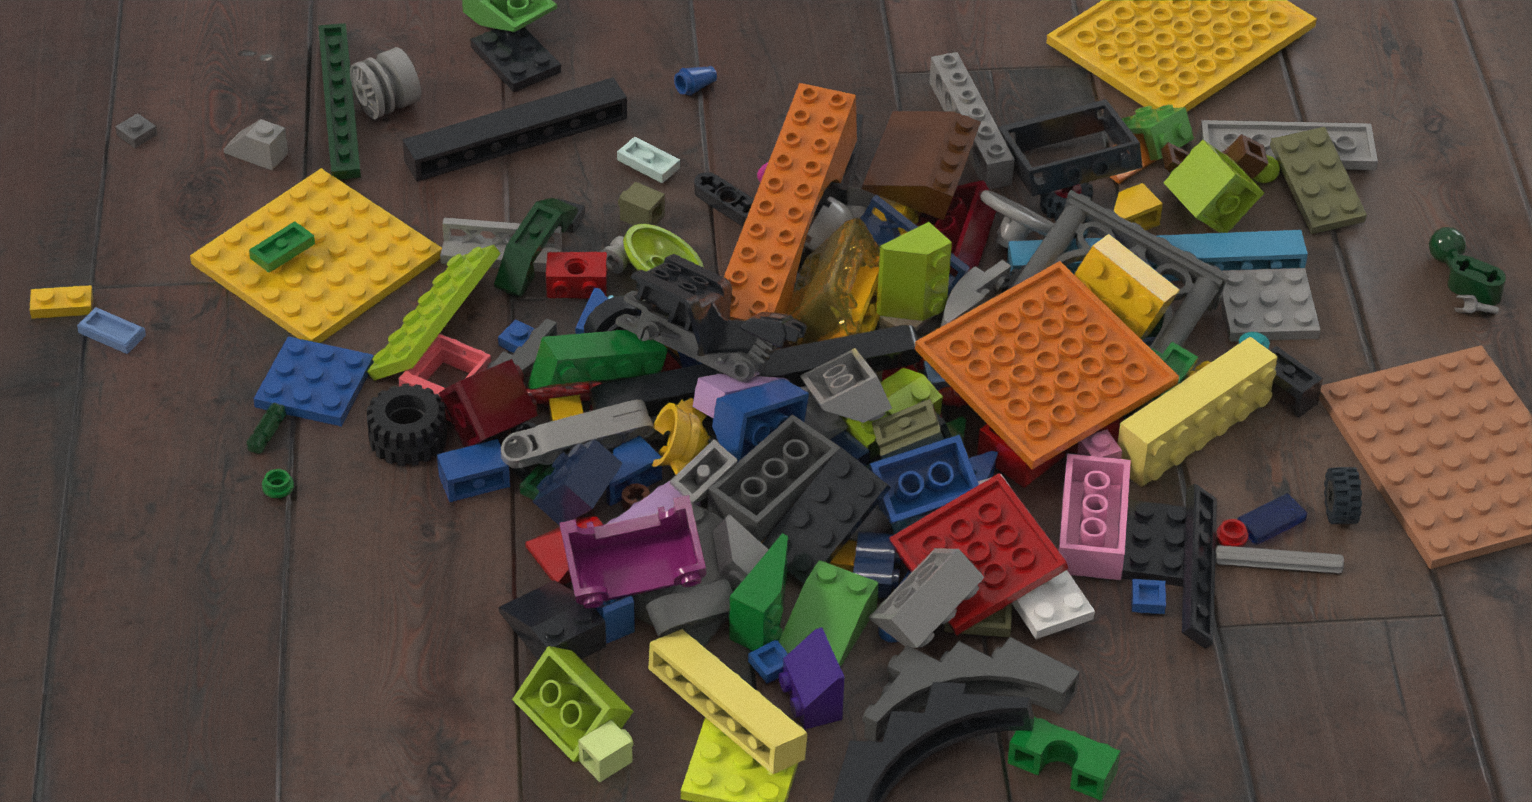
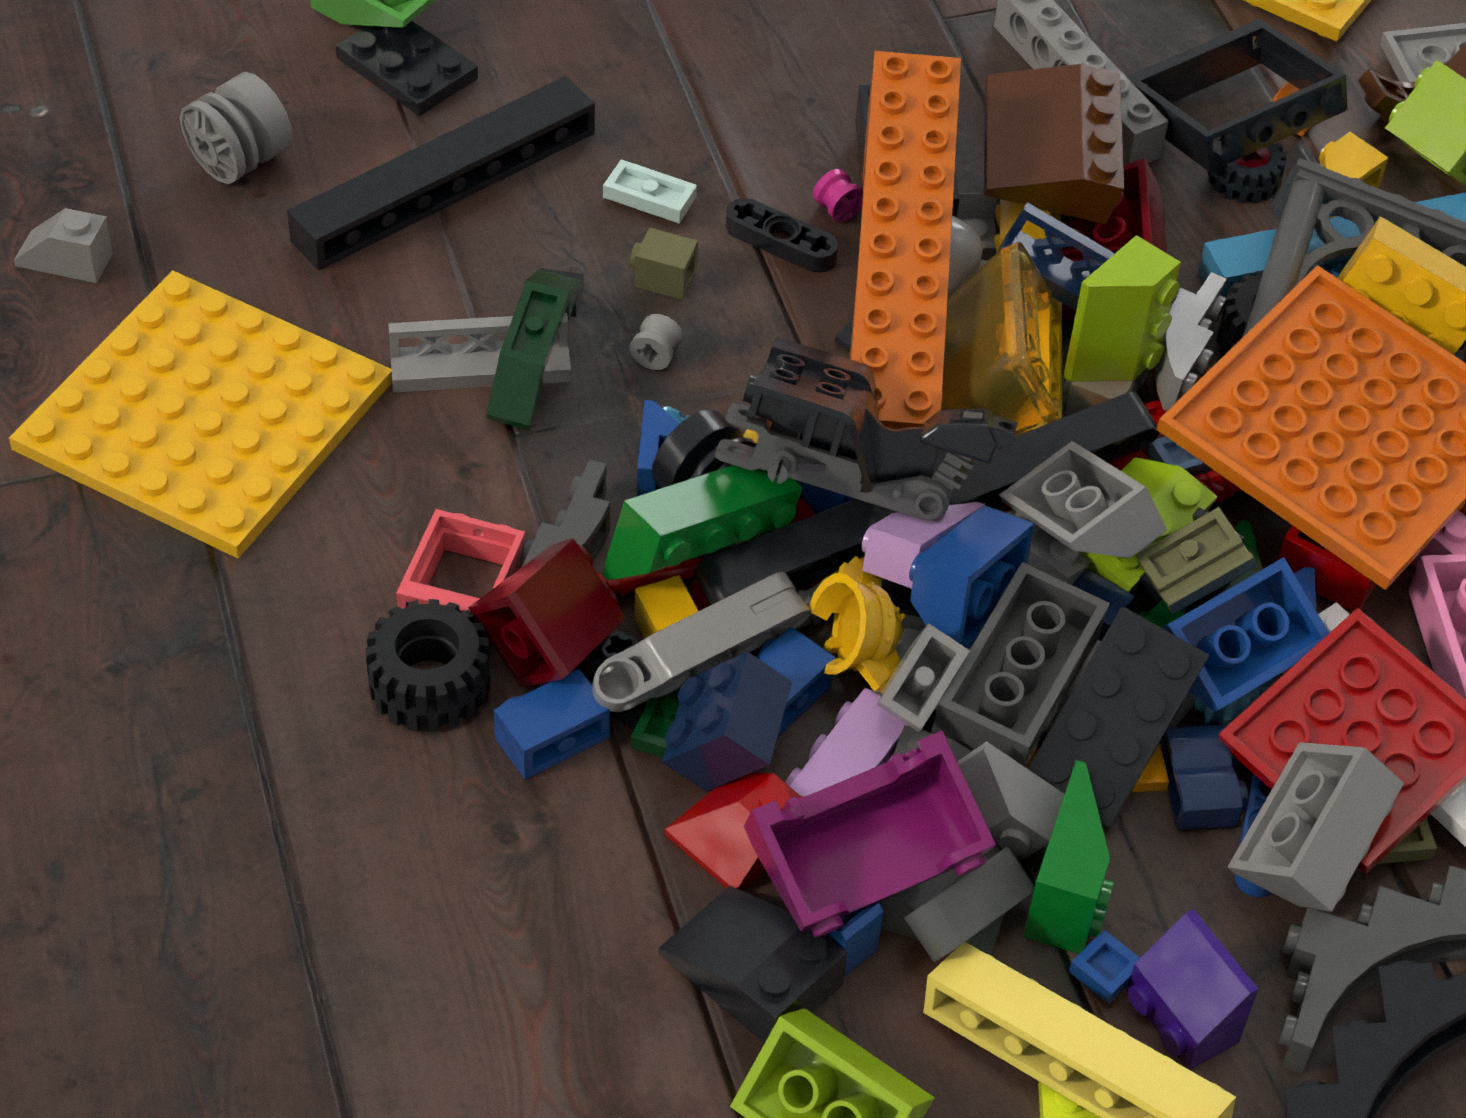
camera: 15 degrees left, 5 degrees up
dark green axle [246,403,286,454] -> none
green plate [249,221,315,273] -> none
blue plate [254,336,374,427] -> none
green plate [262,469,294,498] -> none
dark green plate [318,23,361,179] -> none
lime plate [367,244,501,381] -> none
blue plate [498,319,534,353] -> none
red brick [546,252,607,298] -> none
copper bush [622,483,650,512] -> none
lime dish [623,224,704,271] -> none
blue cone [674,66,717,95] -> none
bright green slope [779,560,879,668] -> none
light grey piece [980,190,1054,248] -> none
bright green bracket [1121,105,1194,160] -> none

